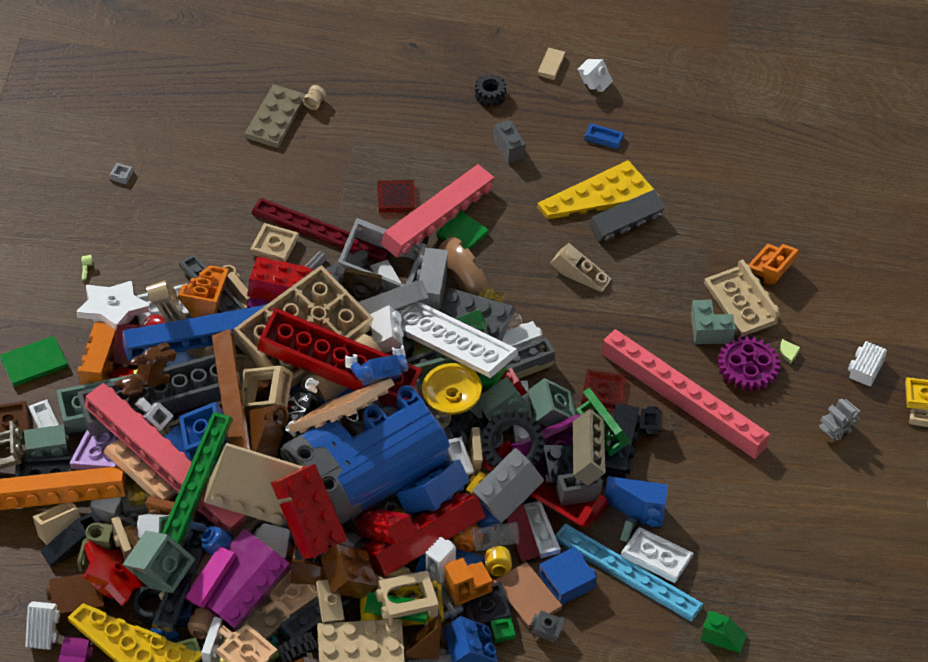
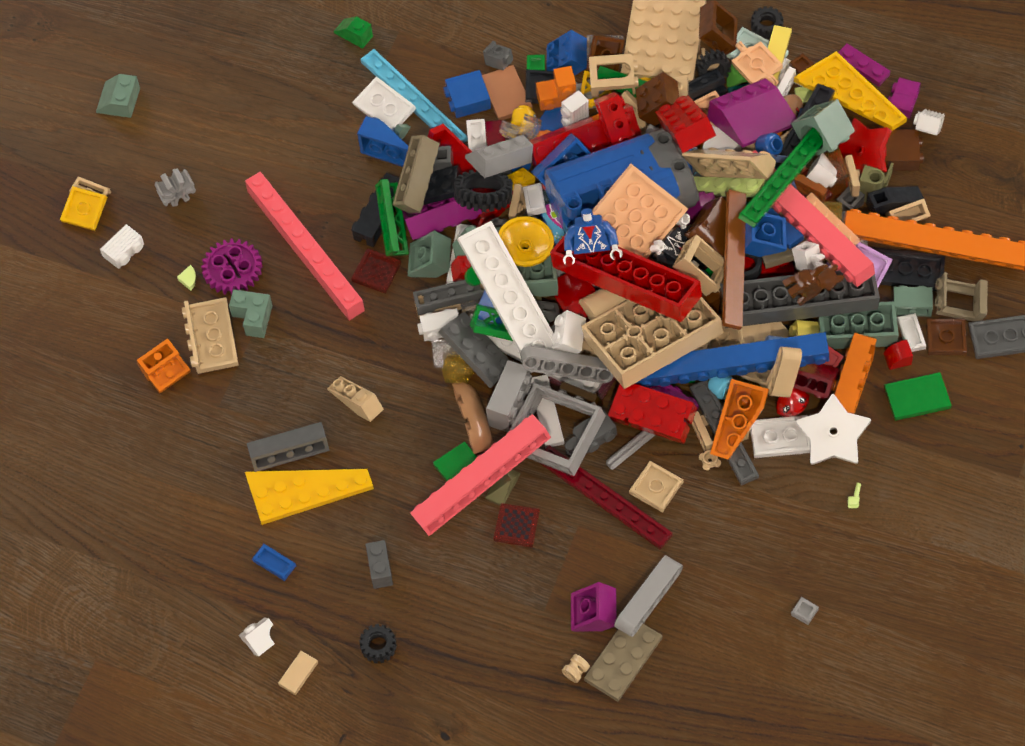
camera: 160 degrees left, 10 degrees up
dark pink tile [185,547,237,608] -> none
black brick [640,406,663,435] -> none
none -> magenta slope [571,582,617,632]
none -> light grey beam [614,555,683,637]
none -> red brick [884,340,913,370]

